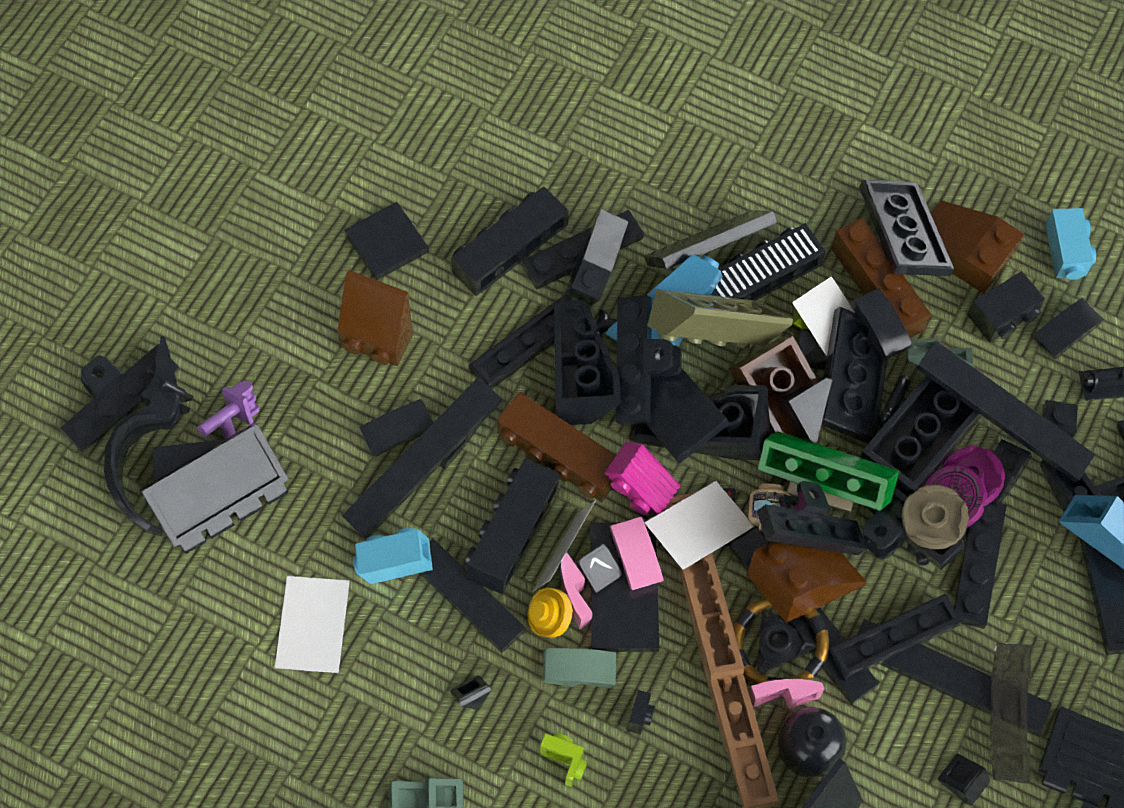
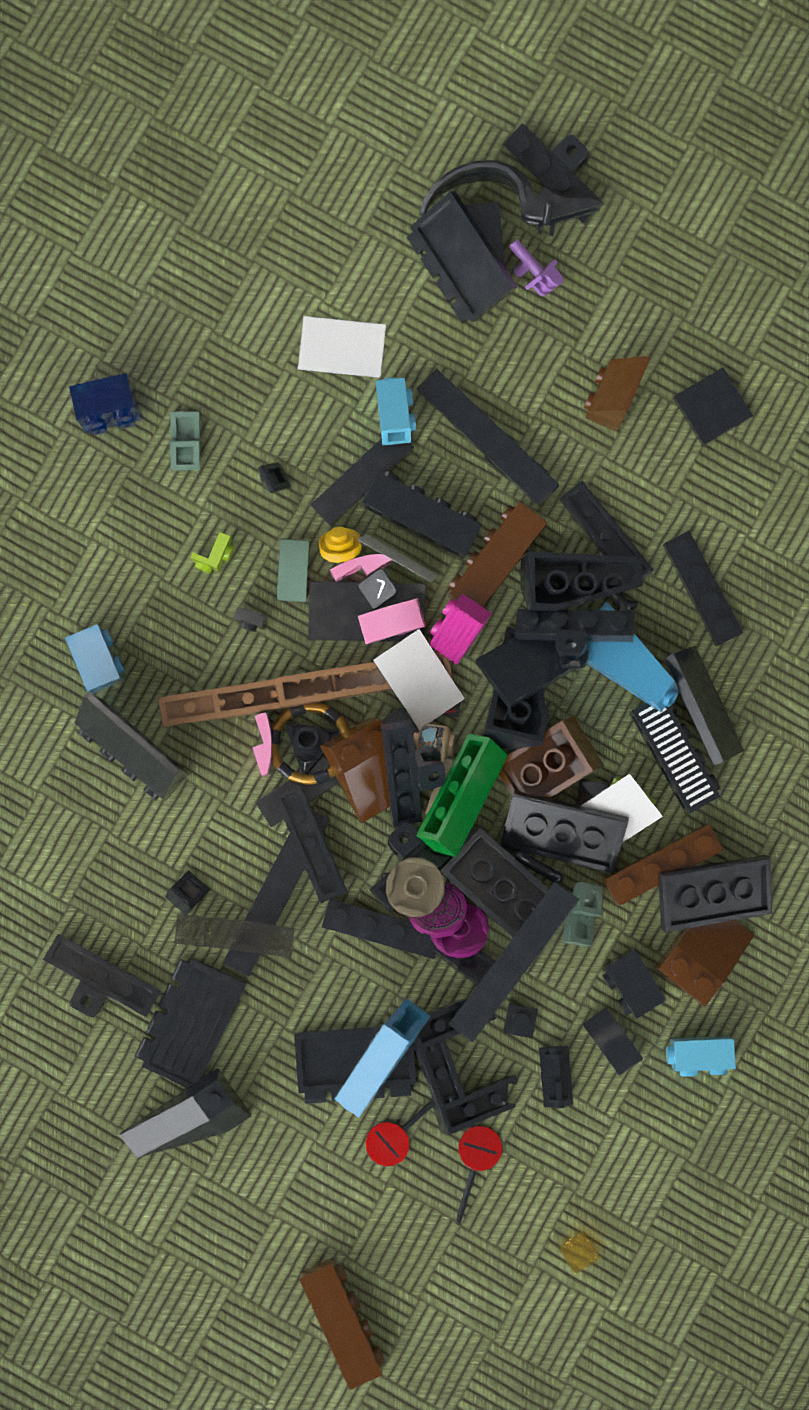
camera: 90 degrees right, 20 degrees up
black slope [359,399,433,457] -> none
black brick [451,186,569,296] -> none
slope [564,209,628,306] -> none
olive slope [647,289,793,349] -> none
slope [778,378,832,442] -> none
black cylinder [778,707,847,778] -> none
black slope [852,288,912,360] -> none

